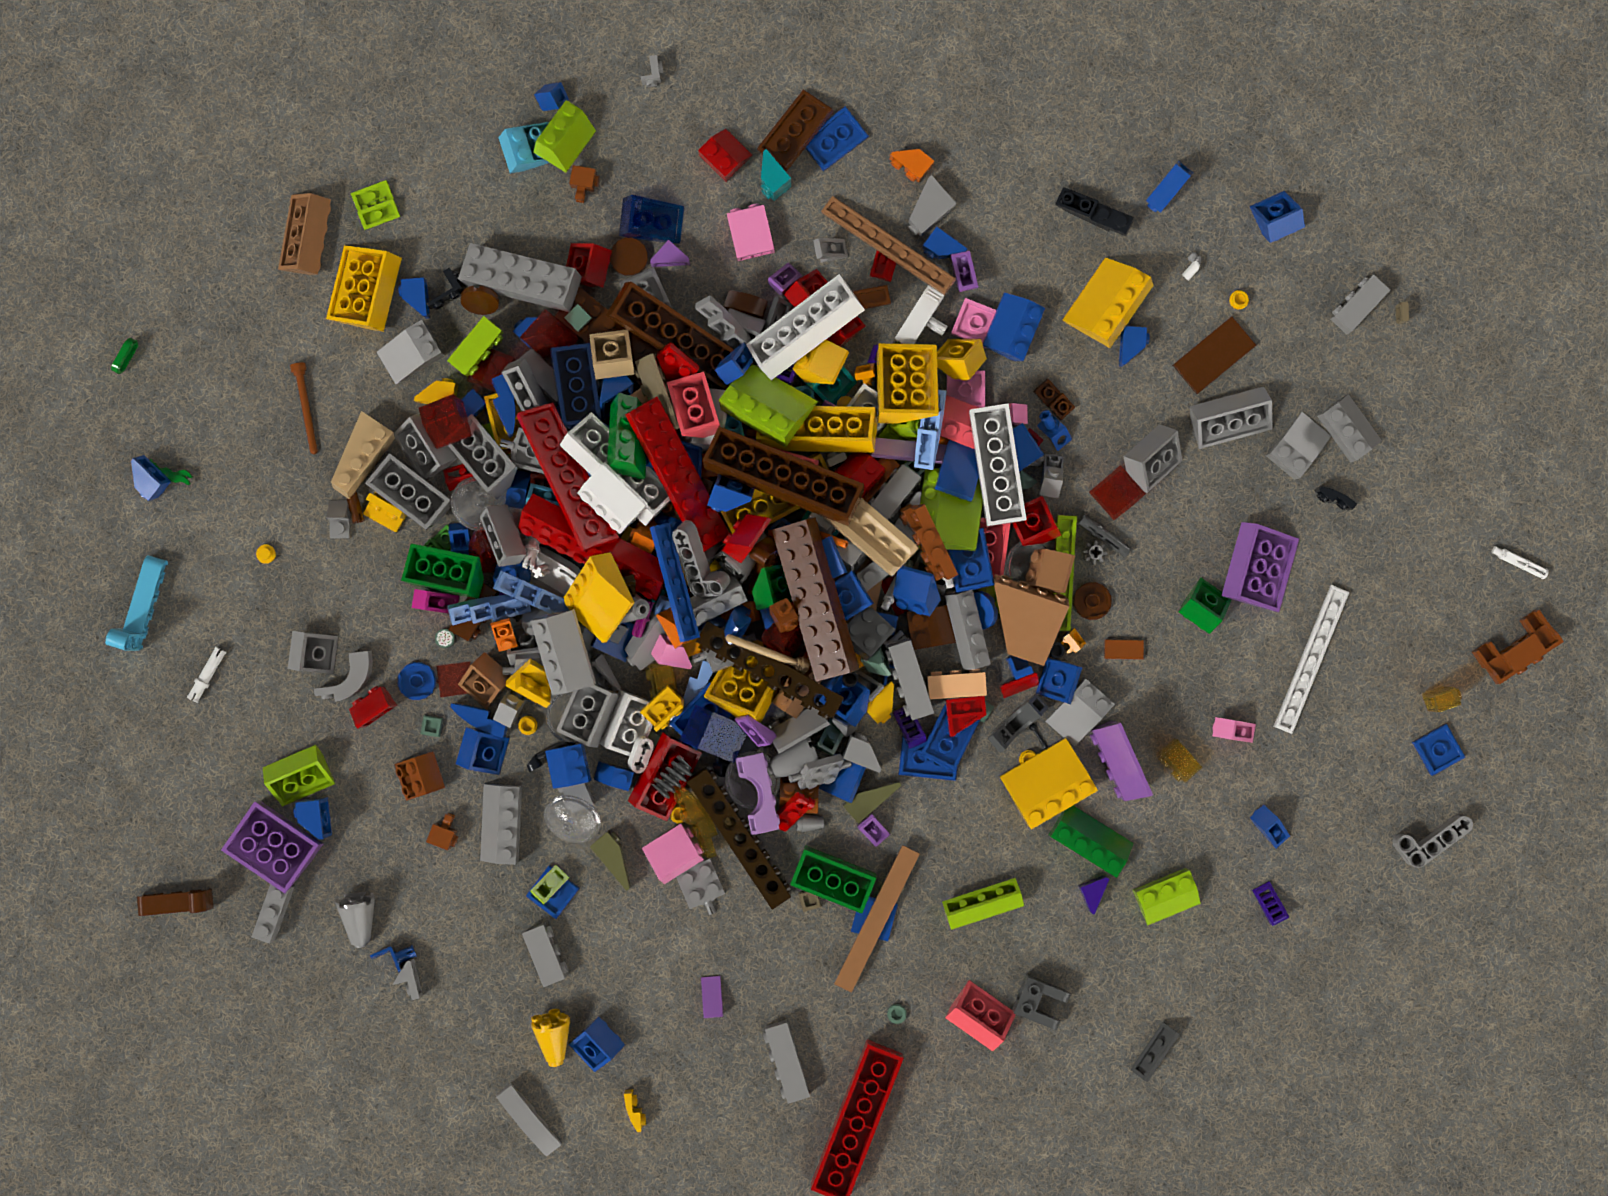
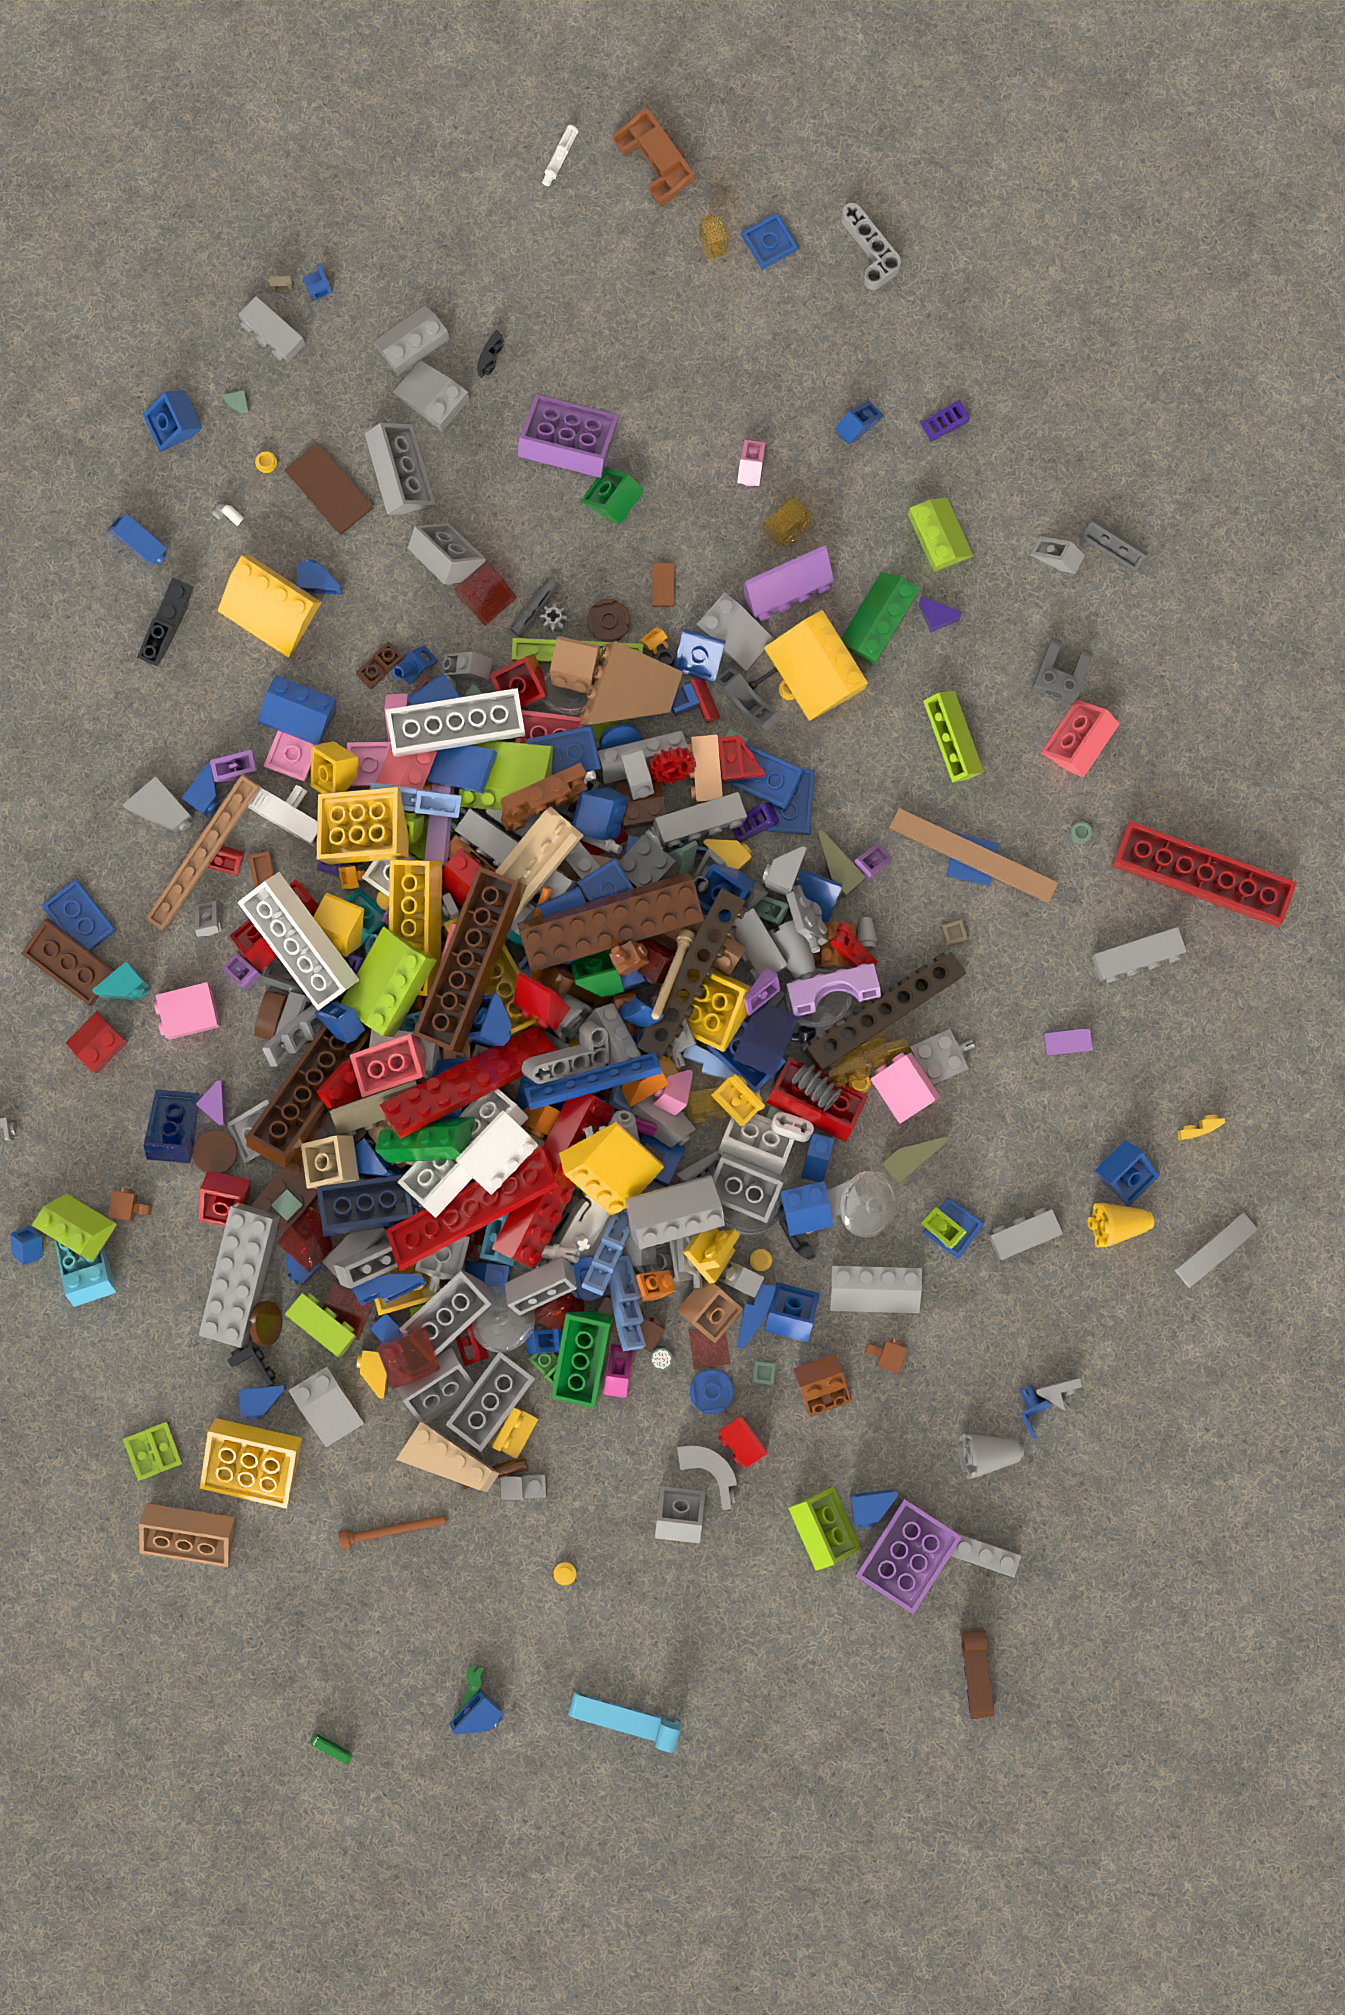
camera: 90 degrees left, 5 degrees down
white pin [187,646,227,703] -> none
green slope [790,845,876,914] -> none
orange slope [890,149,934,182] -> none
white tile [1273,585,1349,734] -> none
none -> sand green tile [223,390,249,413]
none -> blue panel [303,264,332,301]
none -> light grey slope [620,747,654,800]
none -> red gear [648,747,697,785]
none -> light grey slope [1030,536,1085,574]

